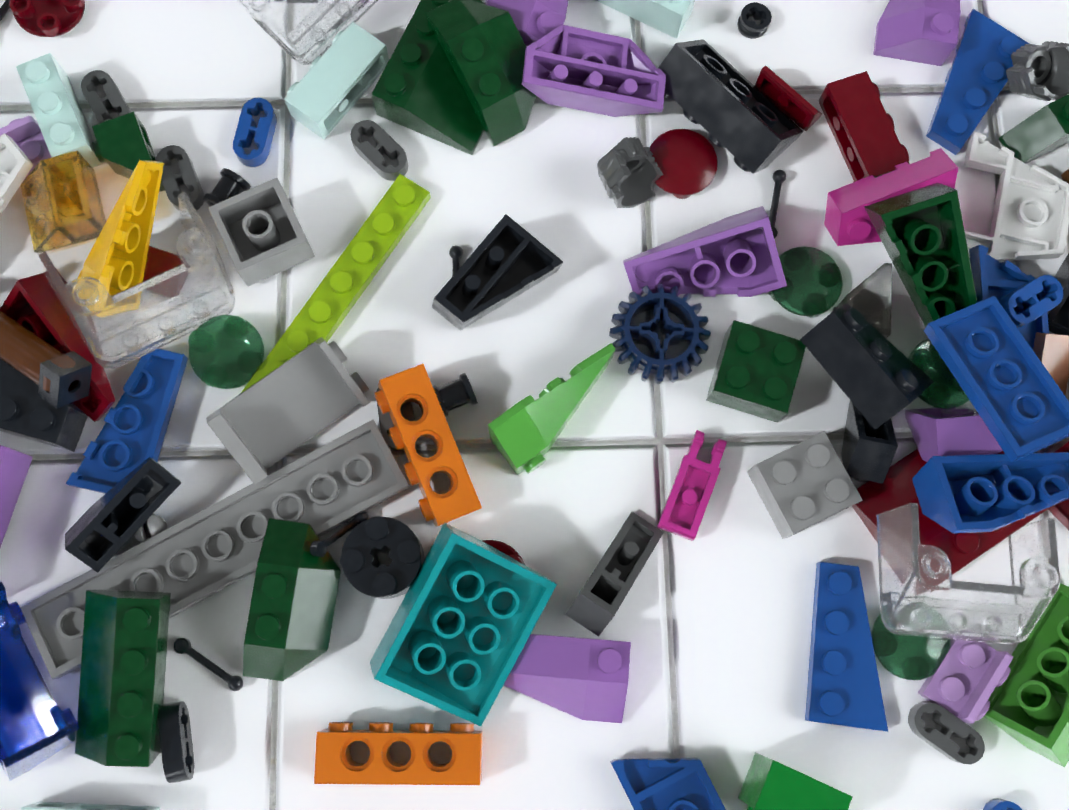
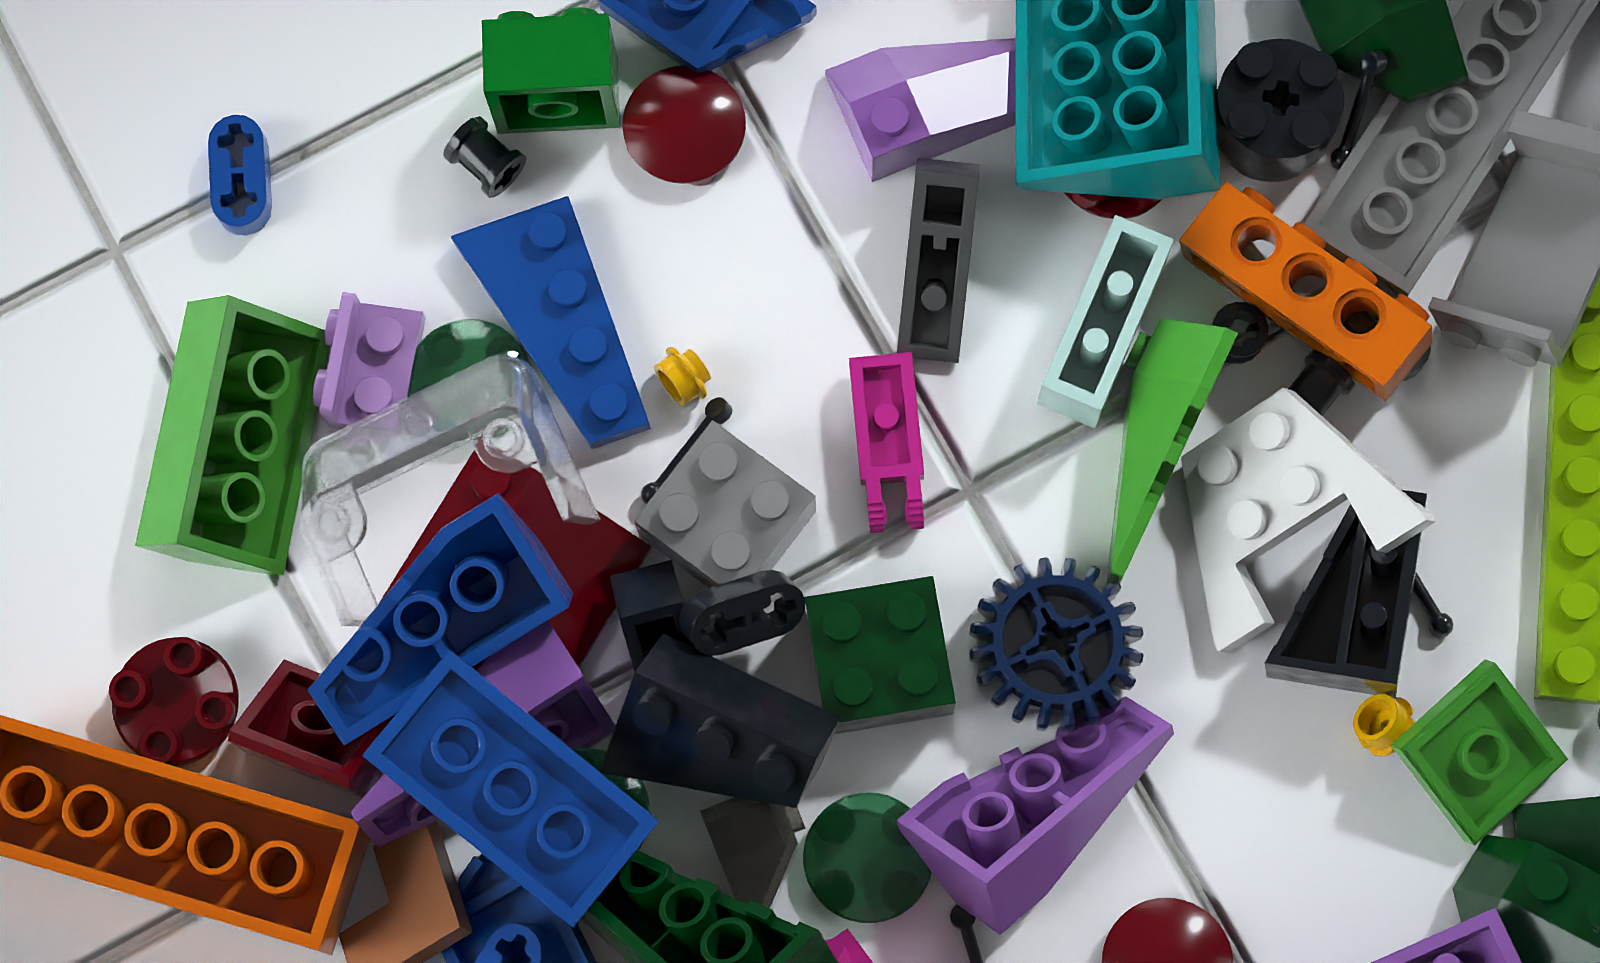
camera: 160 degrees right, 0 degrees up
dark grey hair [597,137,663,208] -> none
dark grey beam [908,702,985,765] -> none
none -> black bush [443,116,527,198]
none -> dark red dish [622,65,746,186]
none -> black hinge [641,397,733,505]
none -> yellow plate [654,347,711,406]
none -> black beam [679,570,806,656]
none -> light aqua brick [1037,215,1174,428]
none -> white wing [1181,388,1436,653]
none -> black bush [1212,302,1268,364]
none -> yellow plate [1353,694,1415,757]
none -> bright green tile [1390,659,1568,846]

